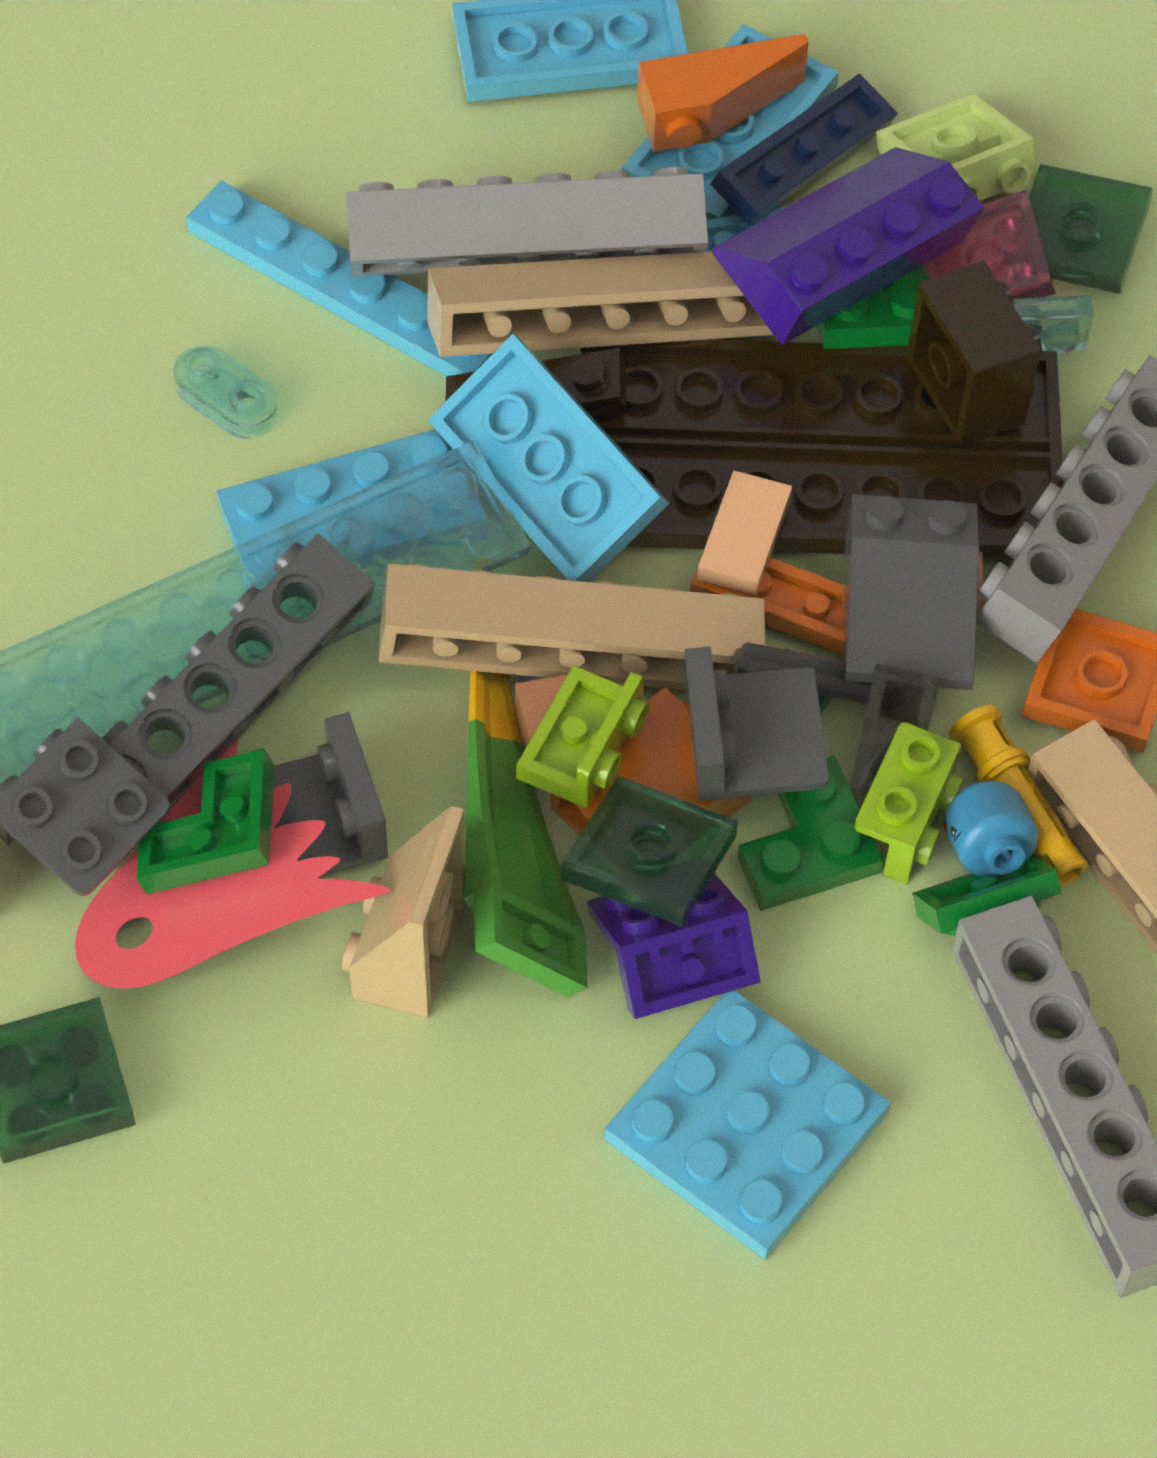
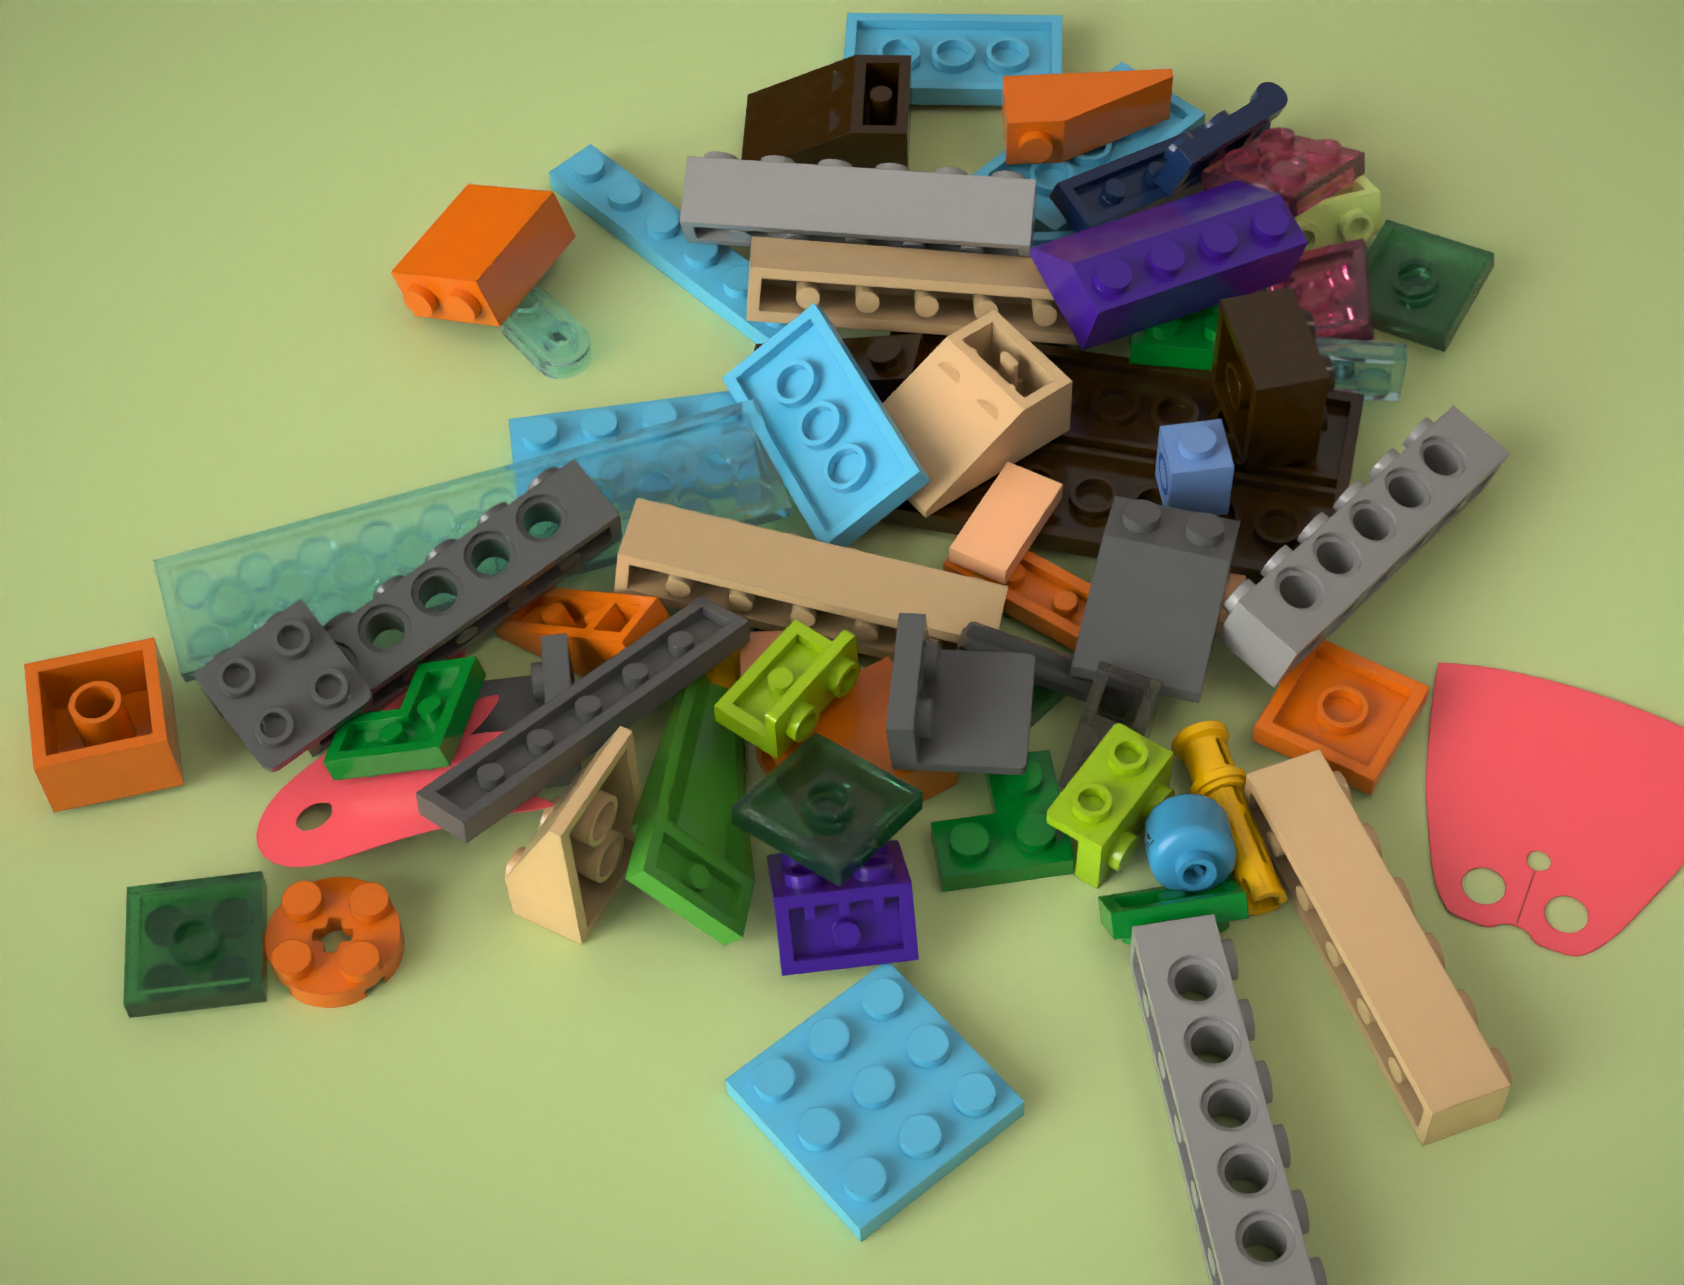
camera: 15 degrees right, 5 degrees down
none -> orange plate [264,877,405,1008]
none -> orange brick [391,184,576,327]
none -> dark grey plate [416,596,750,844]
none -> orange slope [494,587,670,677]
none -> dark brown slope [741,55,912,169]
none -> tan slope [883,309,1073,518]
none -> dark blue plate [1154,82,1288,198]
none -> medium blue brick [1155,419,1234,516]
none -> clear pink plate [1202,127,1365,218]

